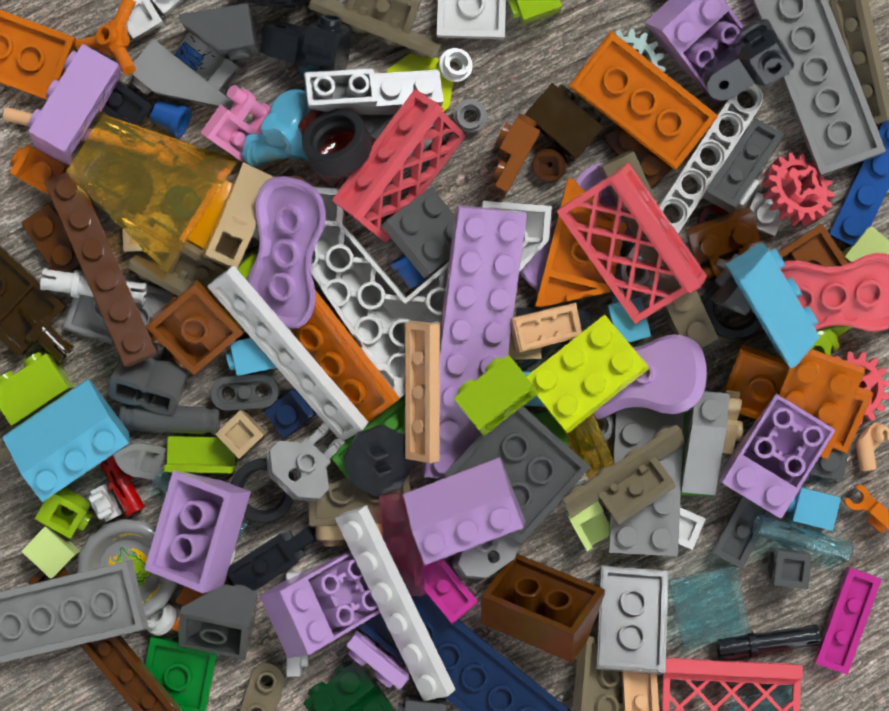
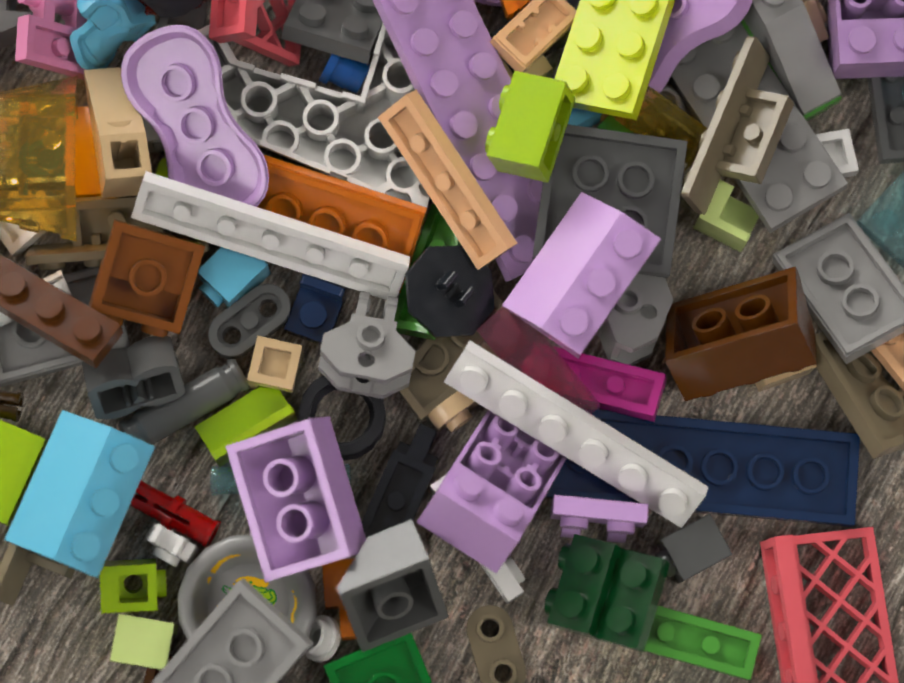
camera: 45 degrees left, 10 degrees down
light grey plate [113,440,166,481] -> none

